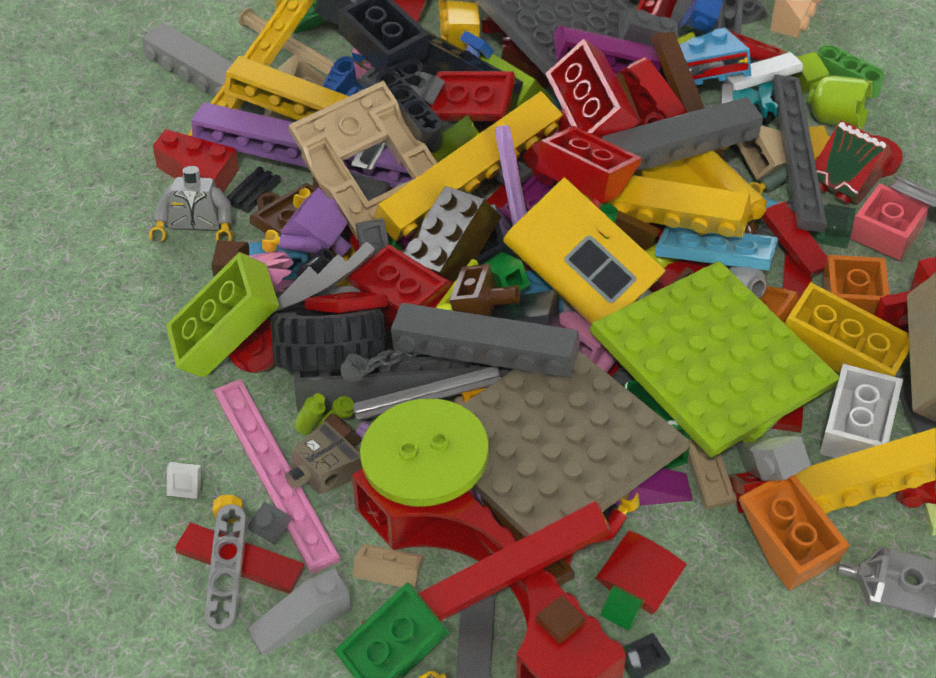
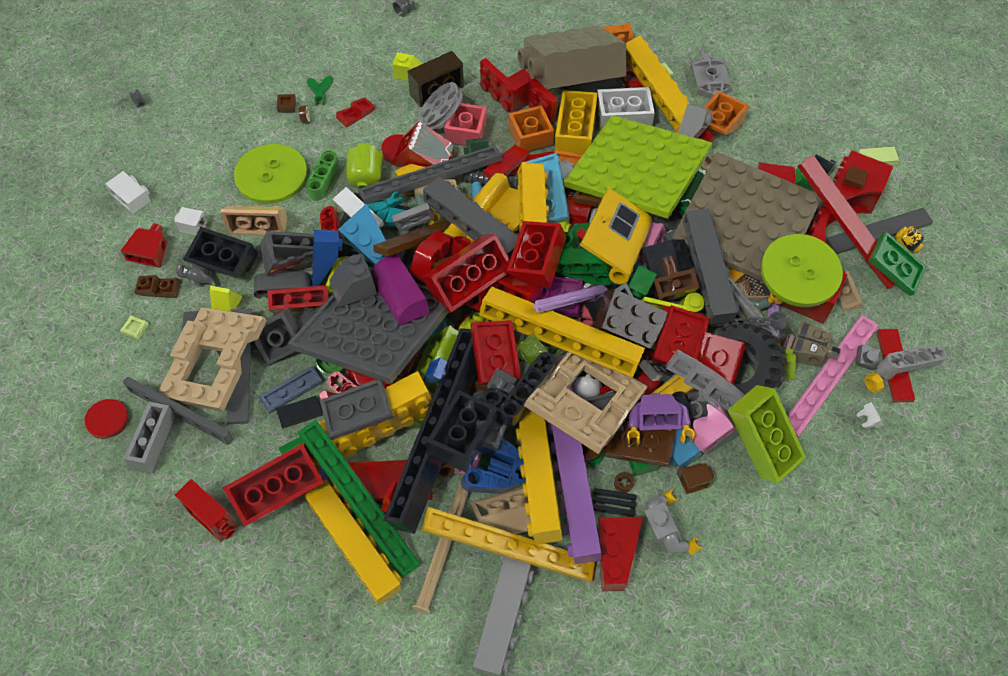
camera: 115 degrees left, 10 degrees up
light grey slope [248,568,351,656] -> none
lime brick [789,51,830,95] -> none
none -> lime plate [234,144,308,204]

